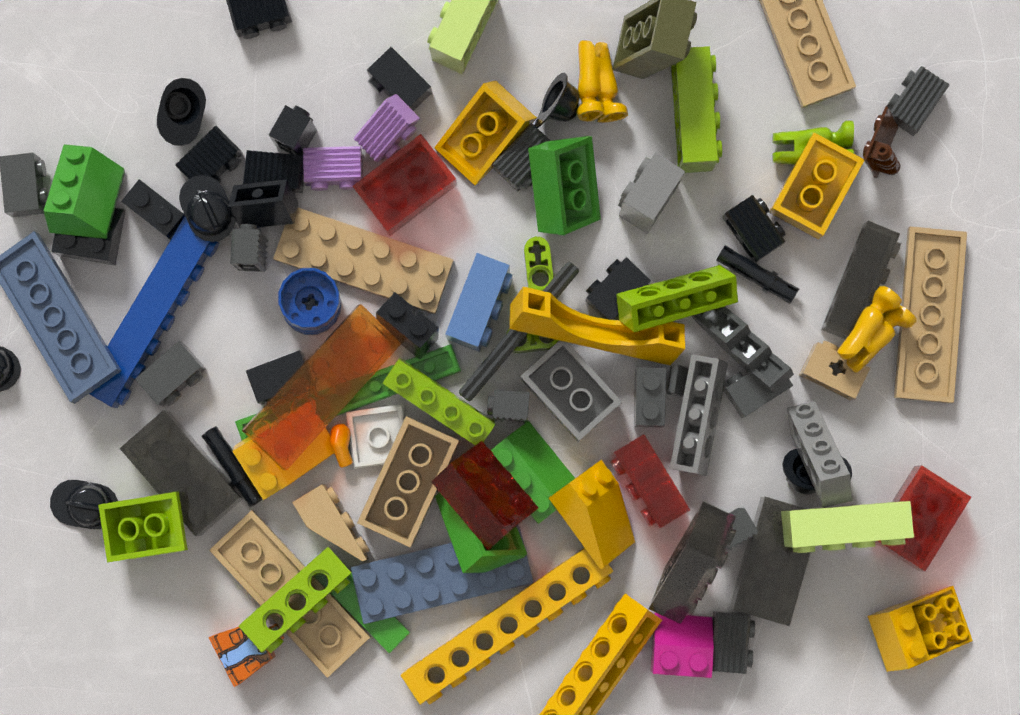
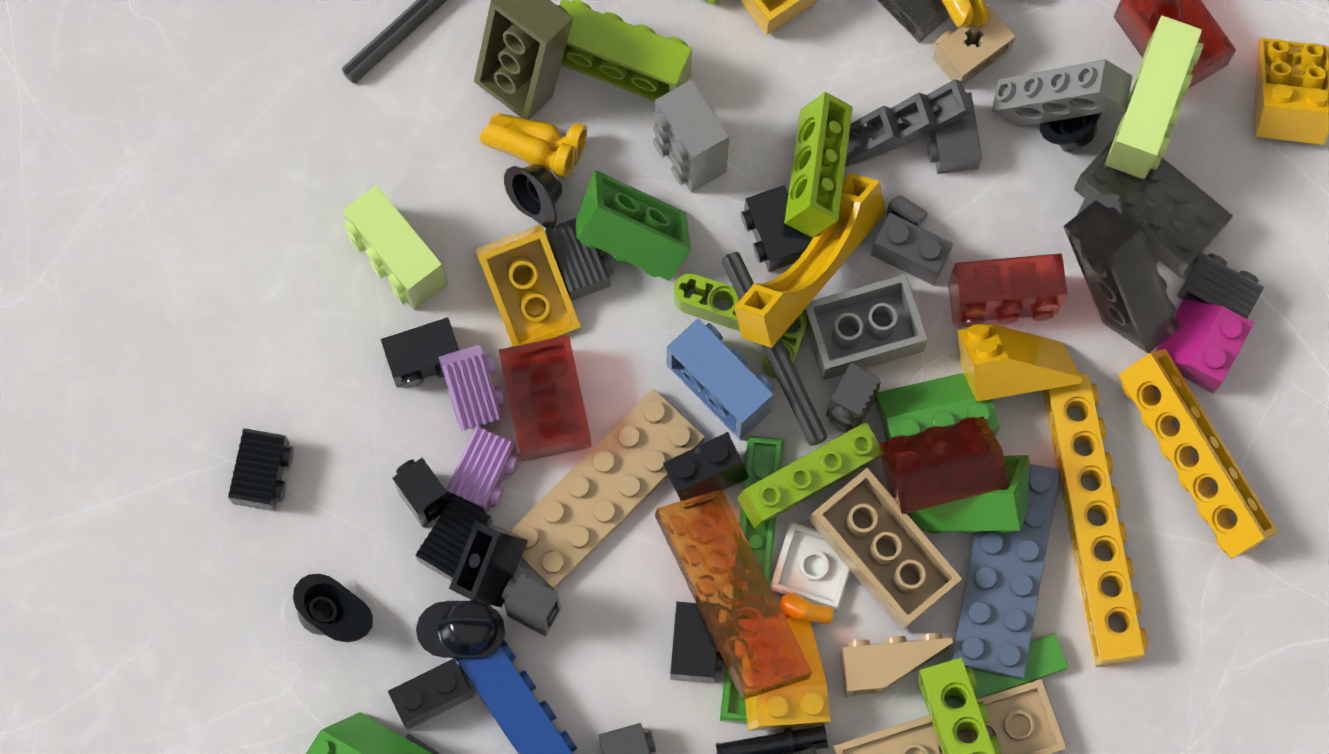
camera: 70 degrees left, 10 degrees down
black brick [175,126,243,183] -> none
blue wheel [278,268,341,335] -> none
light grey brick [670,354,728,476] -> none
black pin [716,245,800,304] -> none
black brick [722,195,786,263] -> none

